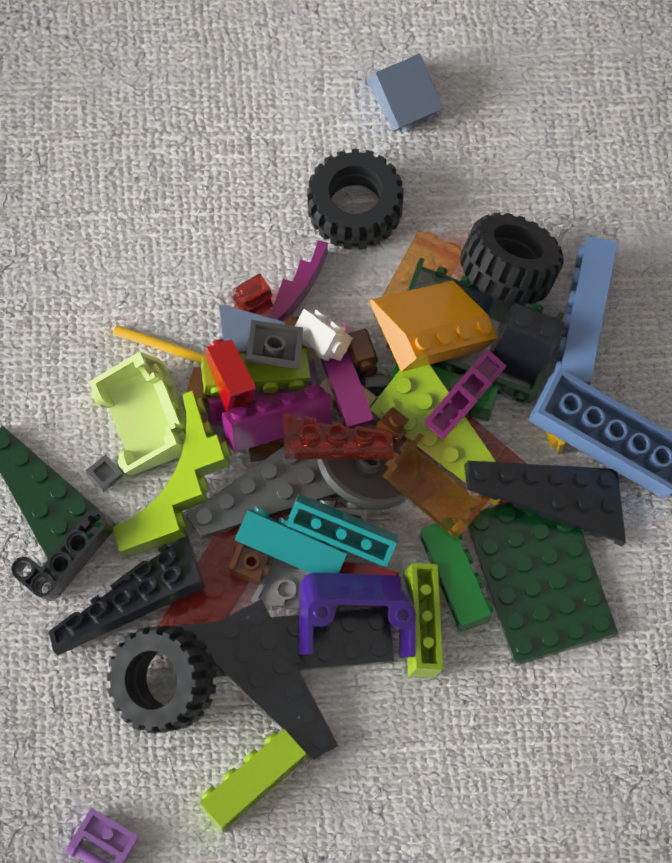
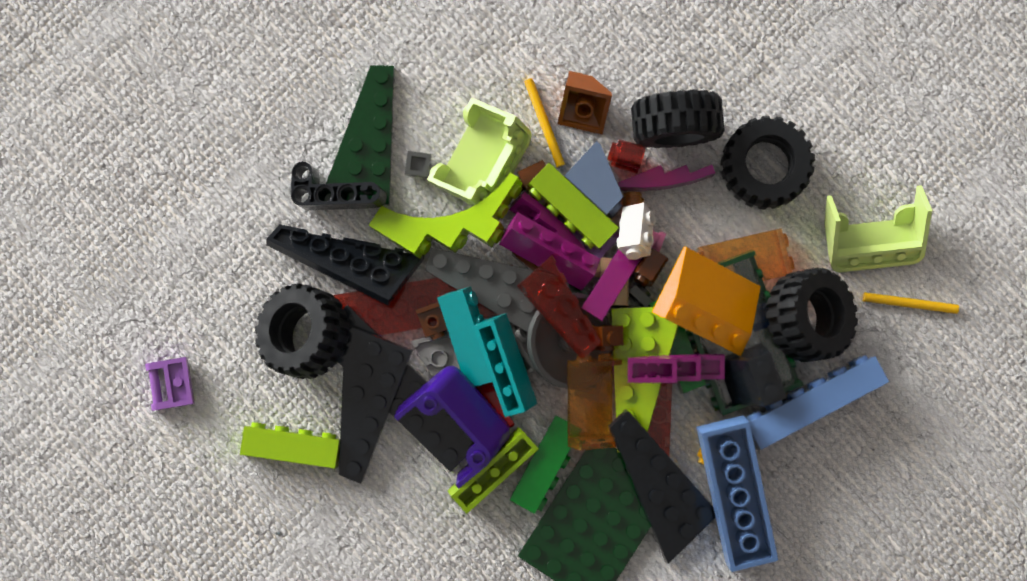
camera: 50 degrees right, 15 degrees up
red slope [205,339,256,412] -> none
dark grey slope [245,320,303,369] -> none
sand blue slope [366,53,444,132] -> none
none -> dark orange slope [557,71,612,135]
none -> black tyre [631,90,725,148]
none -> yellowish green windscreen [824,185,932,272]
none -> yellow bar [863,292,959,314]

